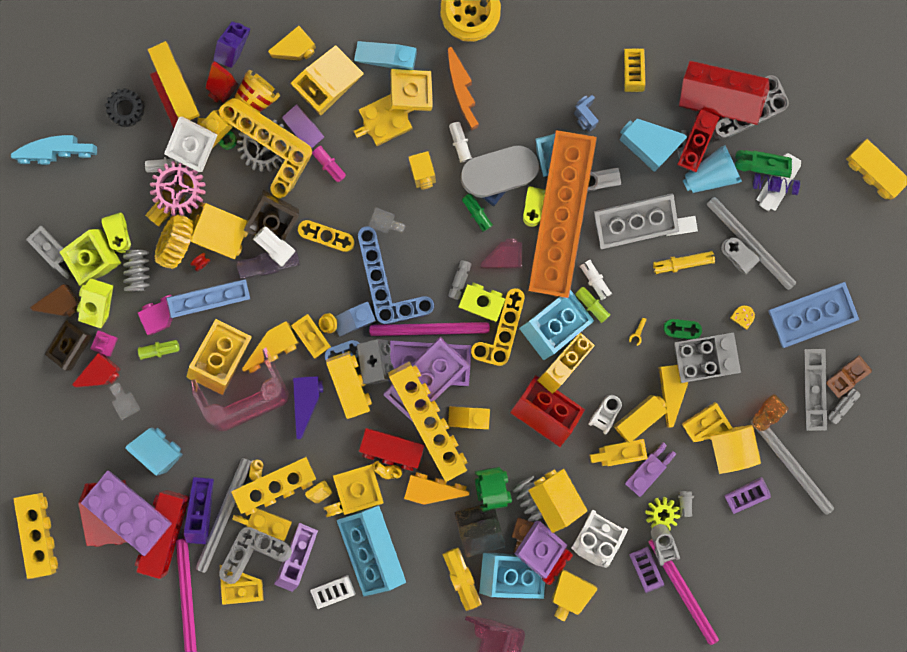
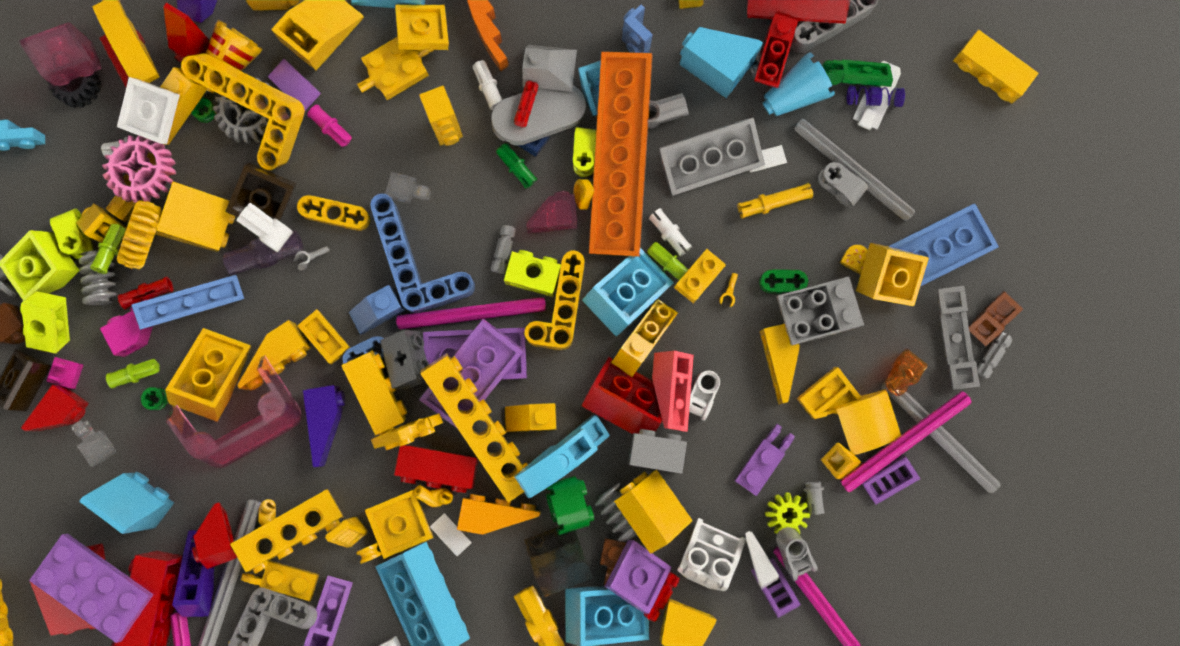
camera: 10 degrees left, 5 degrees down
red bush [190,253,211,272] -> none
yellow plate [319,313,337,333] -> none
yellow hinge [589,439,648,466] -> none
yellow brick [613,395,668,443] -> none
none -> clear pink slope [19,22,102,86]
none -> yellow slope [77,203,127,243]
none -> lime axle [90,224,126,274]
none -> red pin [118,277,174,310]
none -> green bush [141,387,168,410]
none -> red slope [192,502,238,569]
none -> light grey hand [293,246,329,271]
none -> yellow plate [371,413,443,450]
none -> white sticker [430,513,472,556]
none -> red axle [514,80,539,128]
none -> medium azure slope [514,415,610,498]
none -> light grey slope [522,45,577,92]
none -> yellow tile [573,179,594,209]
none -> light grey slope [627,429,687,474]
none -> coral slope [652,351,694,432]
none -> yellow plate [674,249,726,304]
none -> white slope [745,531,779,589]
none -> yellow slope [821,443,861,479]
none -> dark pink axle [840,391,971,492]
none -> yellow slope [856,243,929,306]

